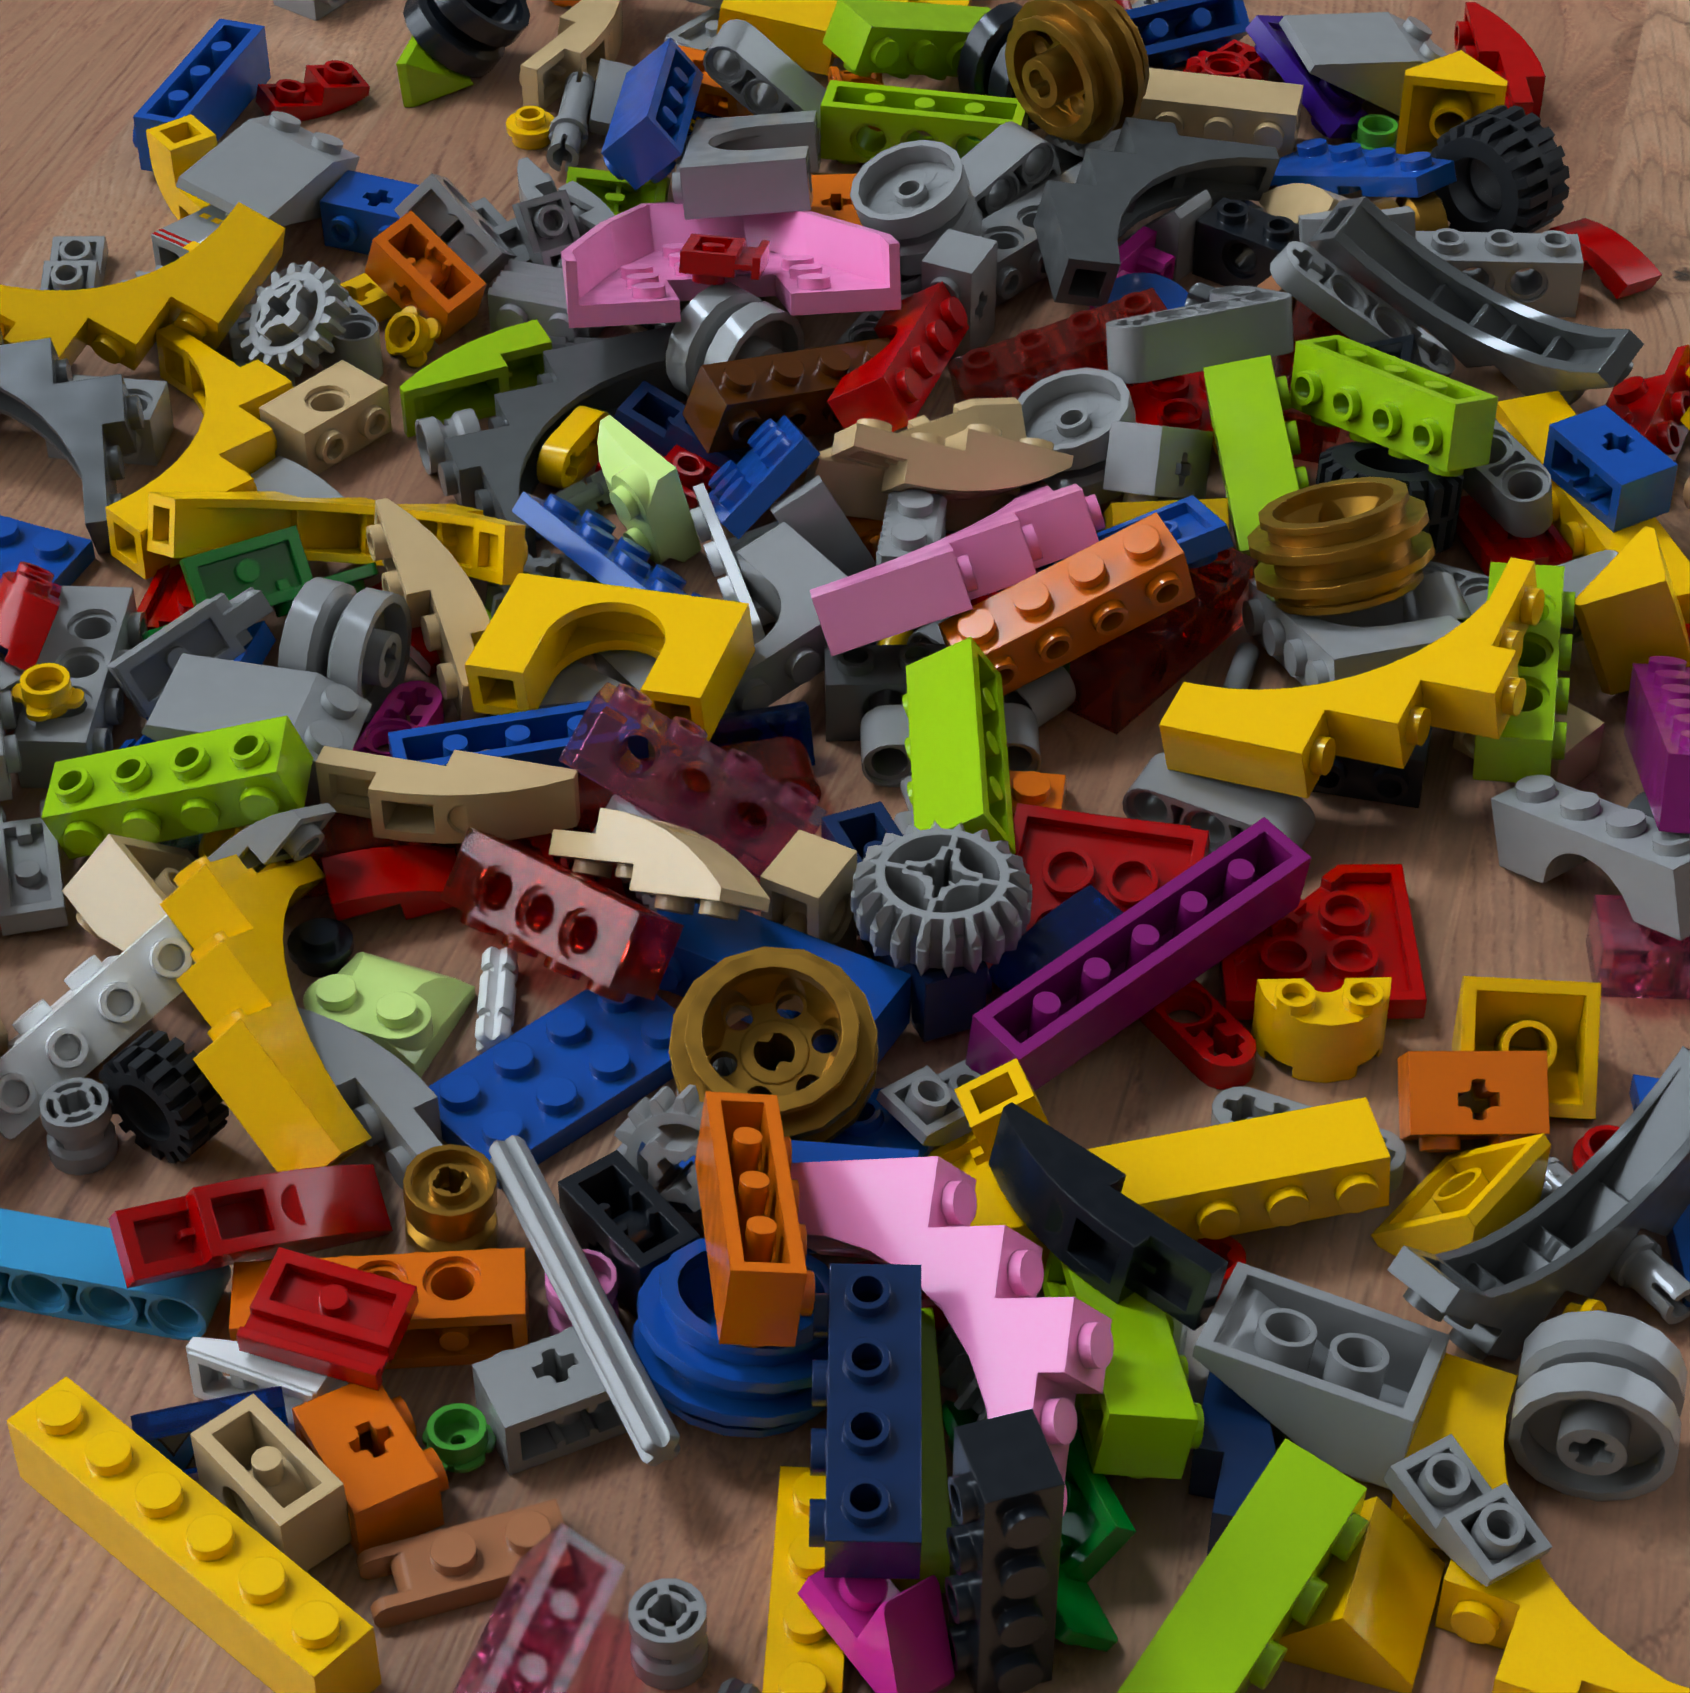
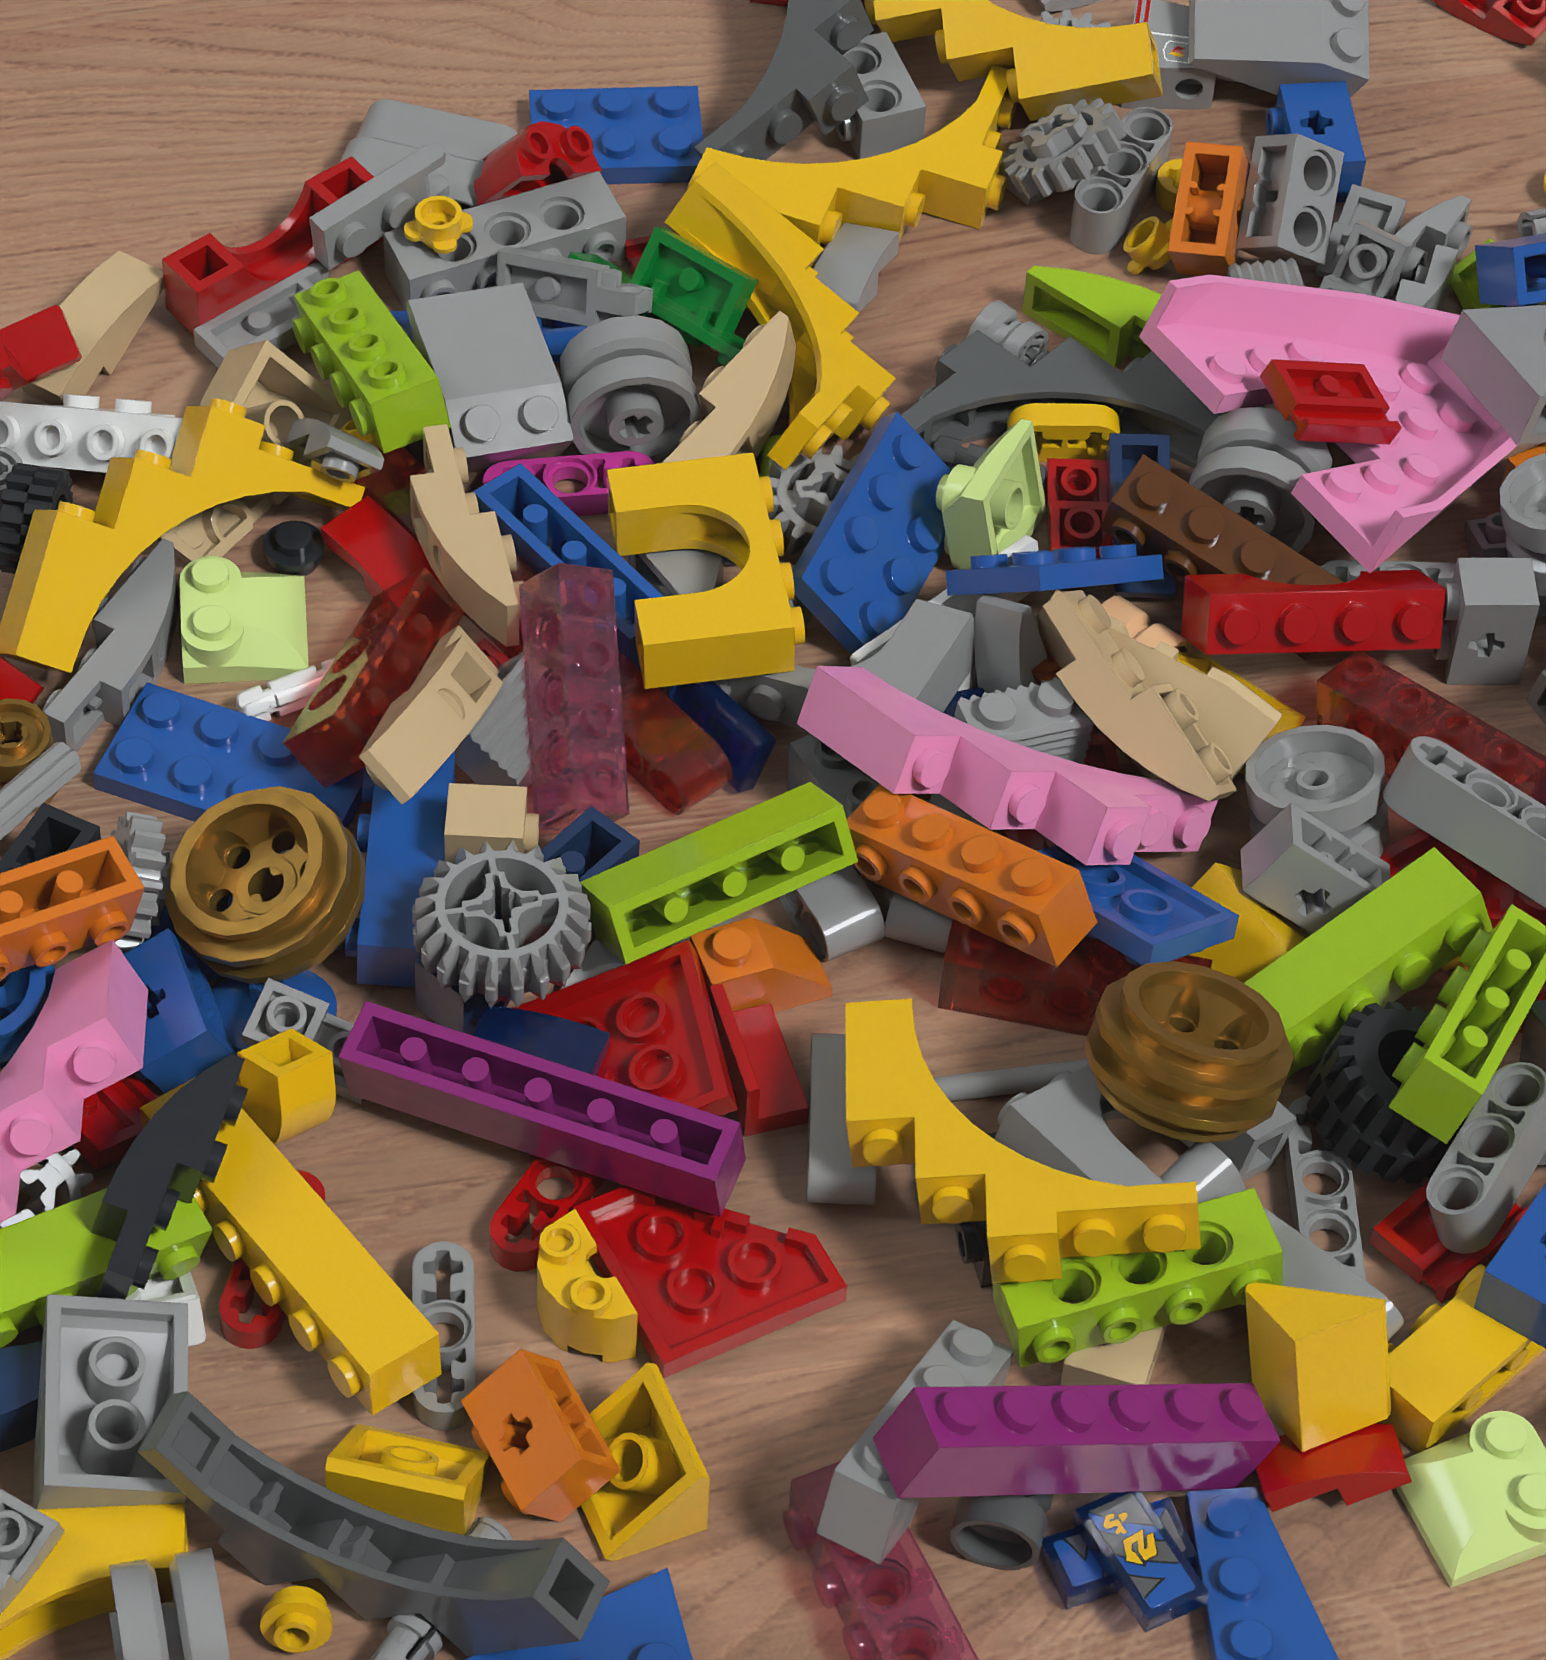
camera: 60 degrees right, 10 degrees up
tan brick [259,360,392,475] -> none

